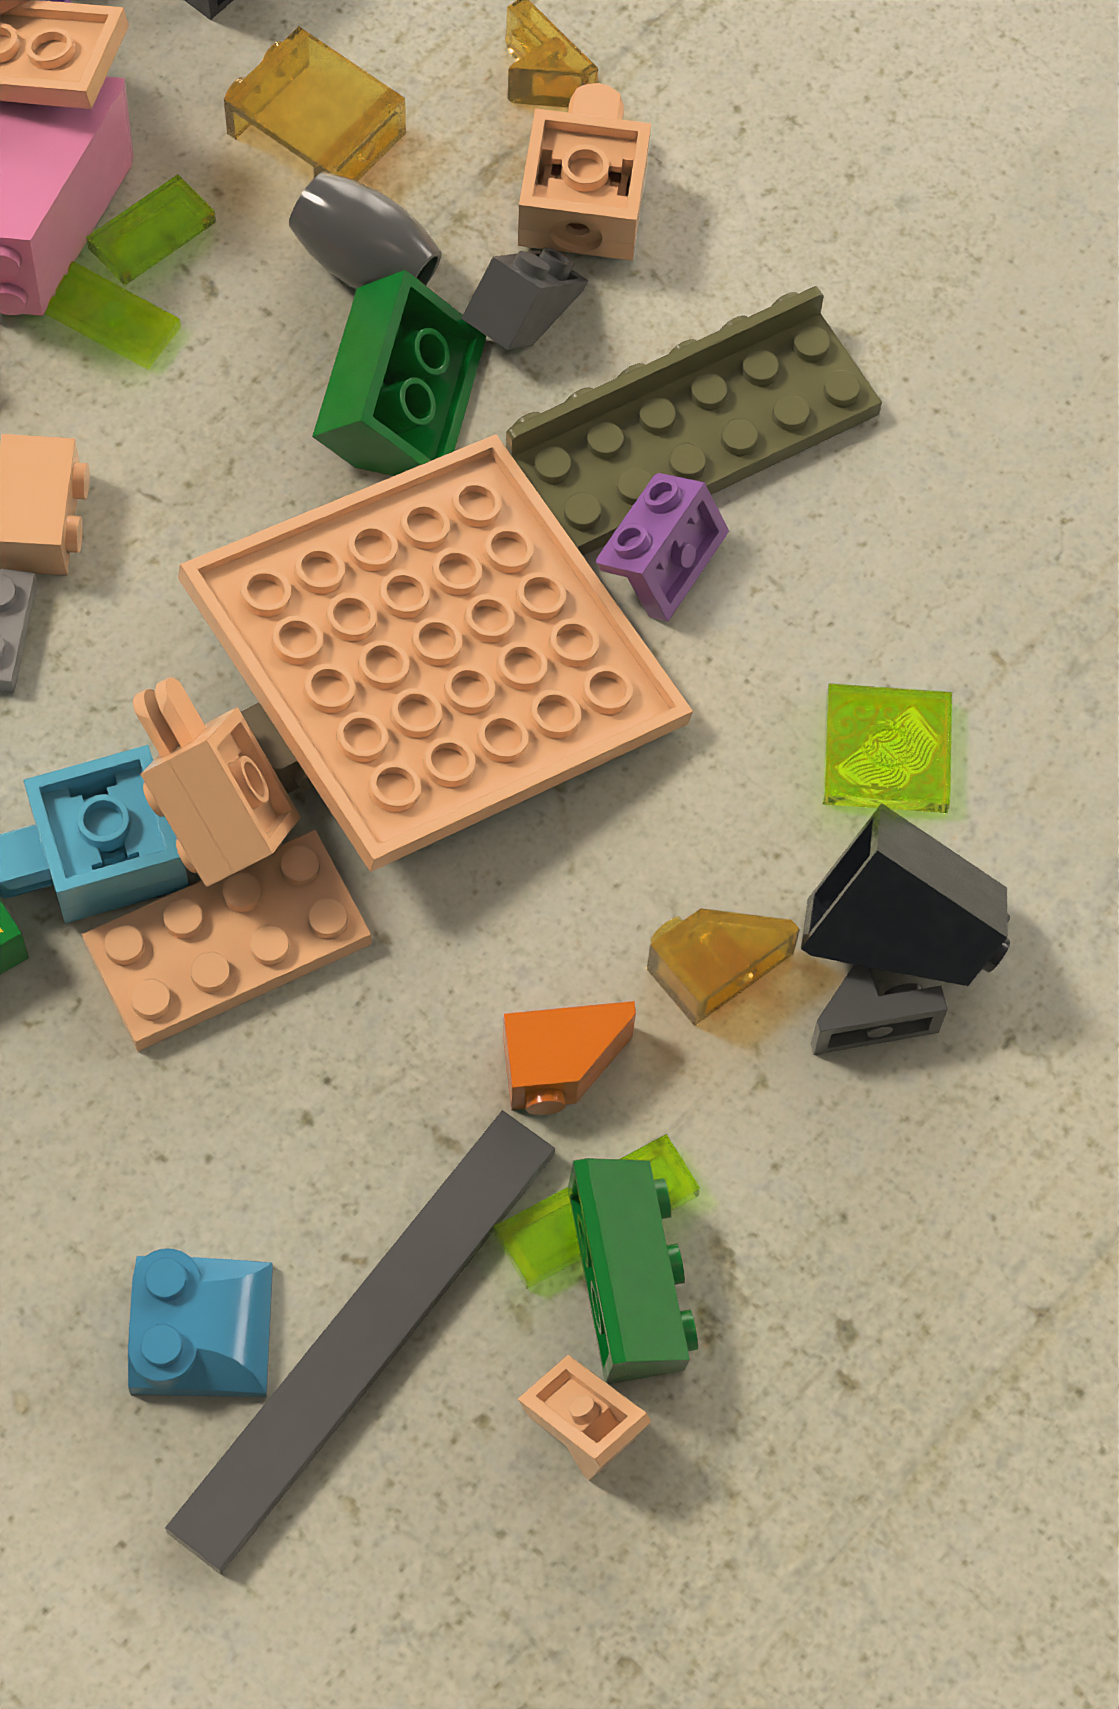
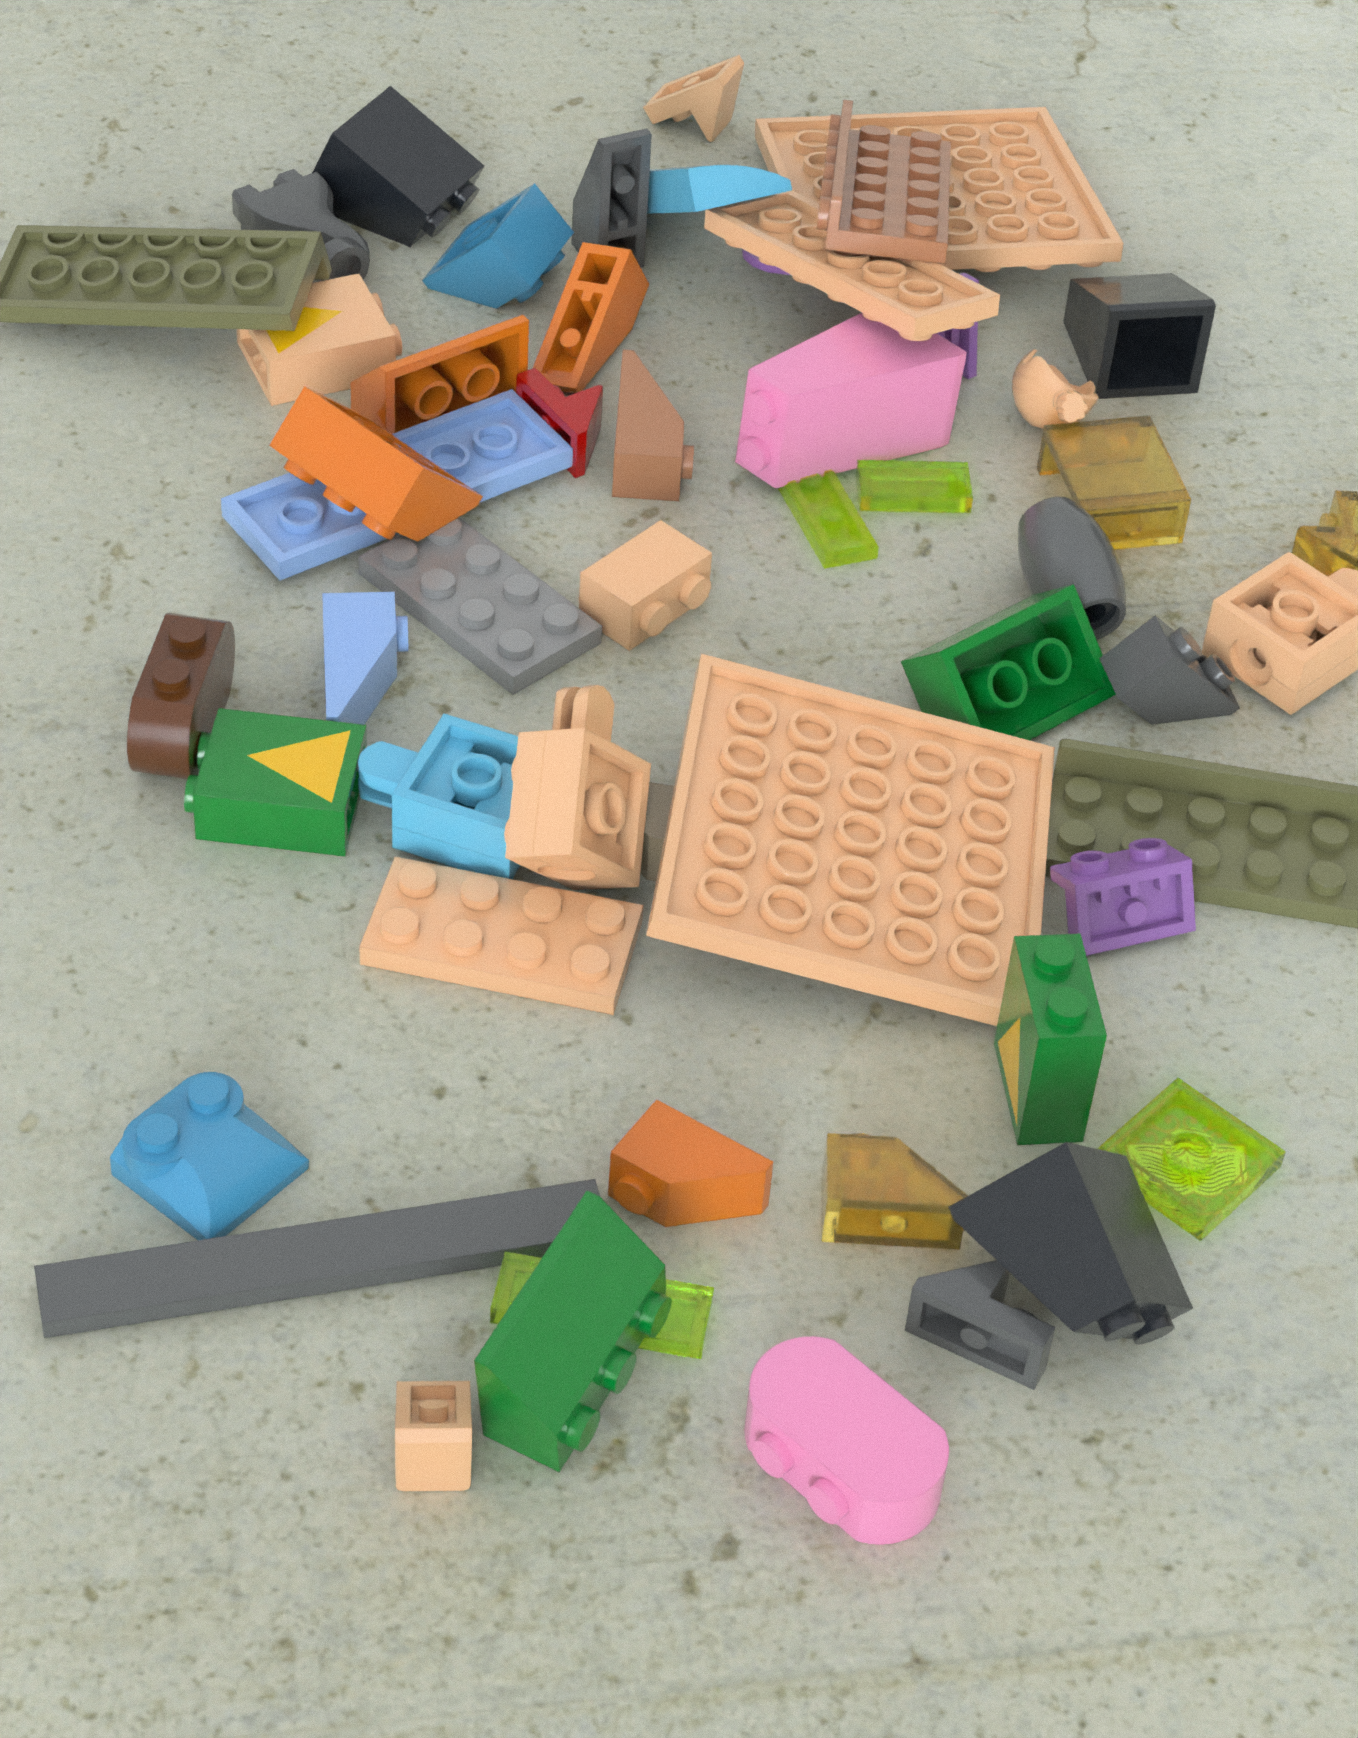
camera: 40 degrees right, 20 degrees down
none -> bright pink brick [744,1336,949,1545]
none -> green brick [994,933,1107,1145]
none -> light nougat hair [1012,349,1099,430]

